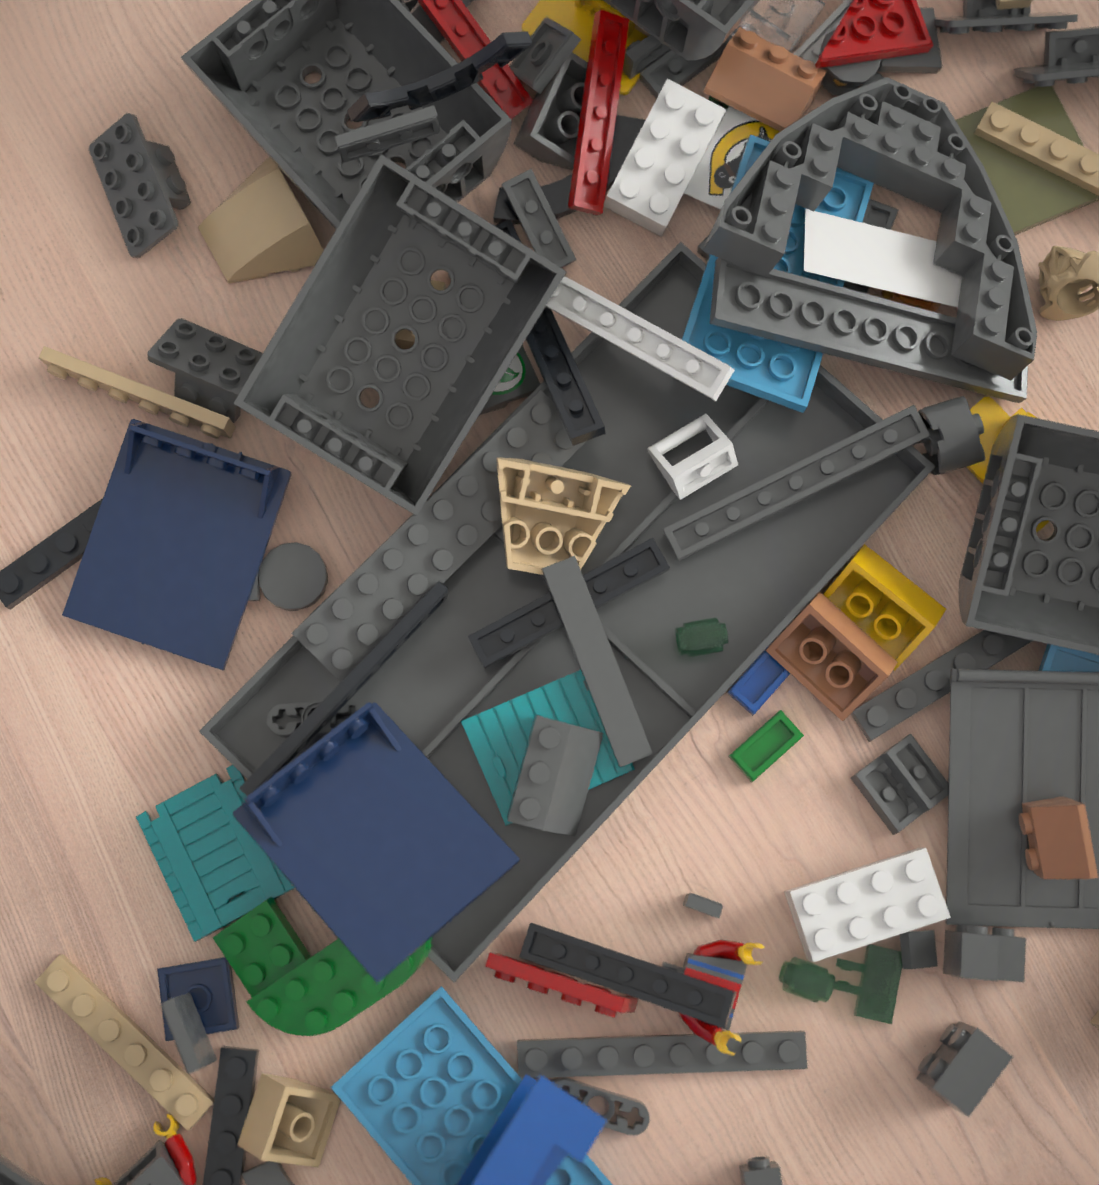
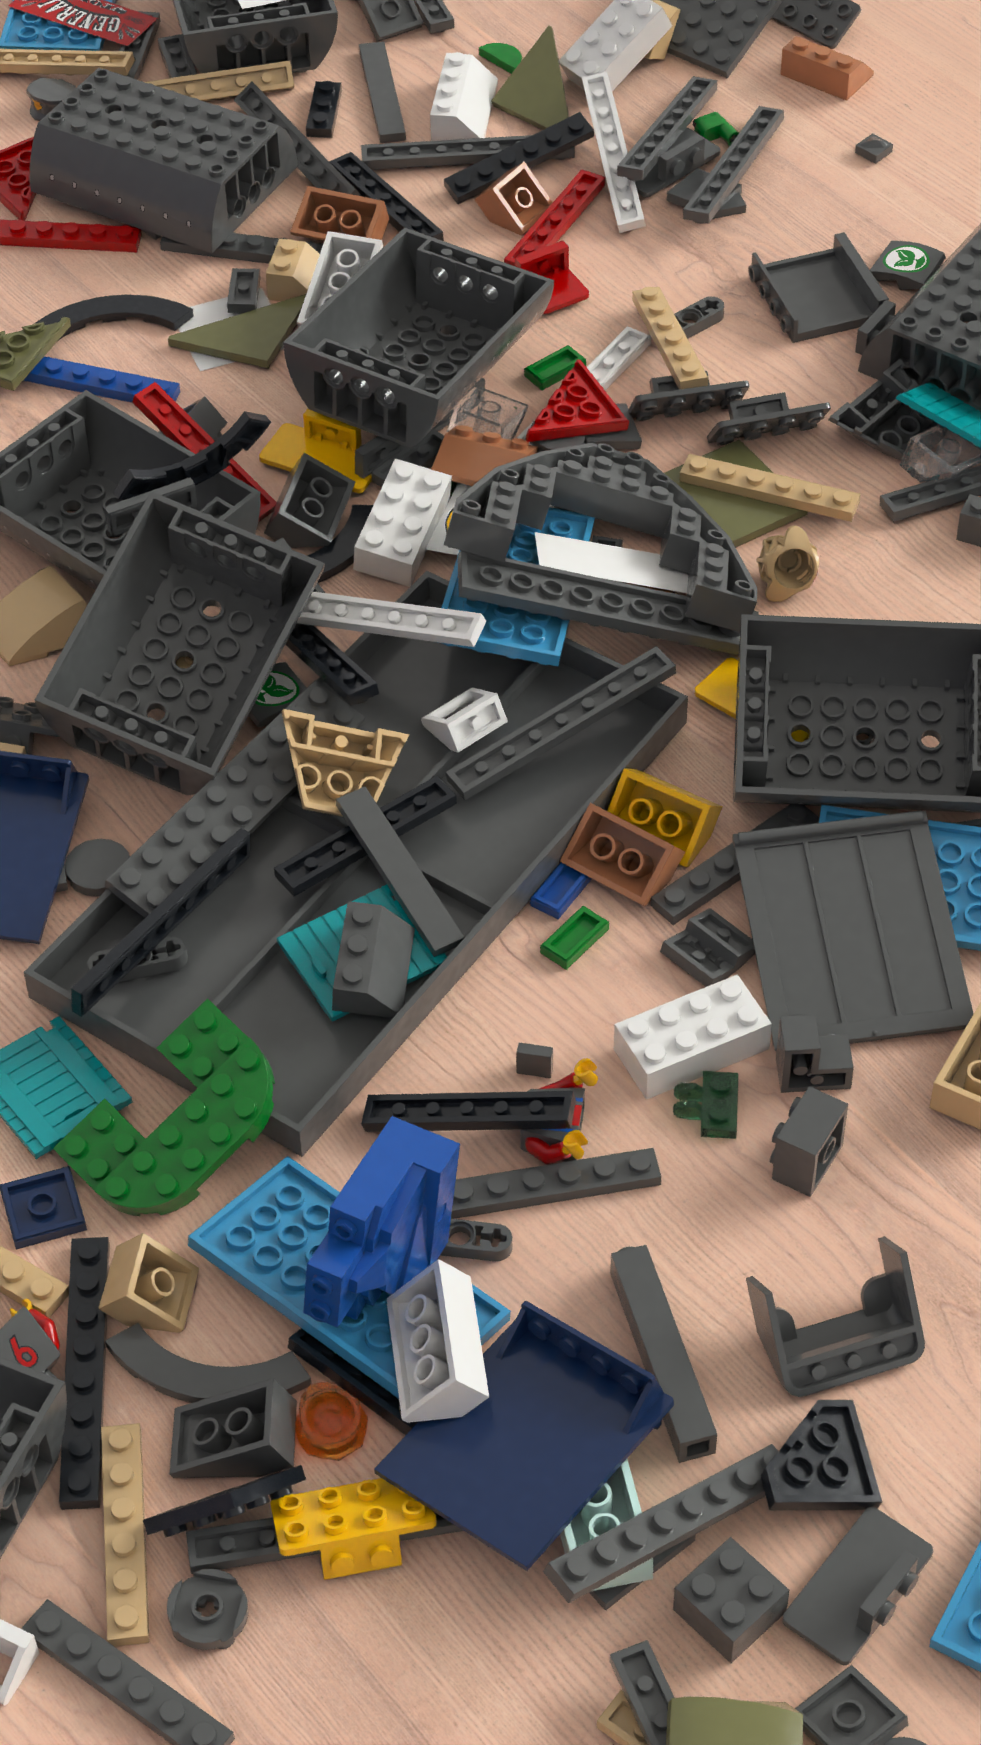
camera: 10 degrees left, 30 degrees down
dark grey tile [161,993,217,1074] -> none
dark blue door [233,702,520,984] -> none
red wing [485,952,638,1018] -> none
dark grey tile [509,17,581,94] -> none
red plate [568,10,630,216] -> none
clear green brick [675,617,728,657] -> none
clear green brick [779,957,835,1003] -> none
dark grey tile [900,930,938,969] -> none
dark grey brick [918,396,985,475] -> none
nougat slope [1019,796,1098,879] -> none

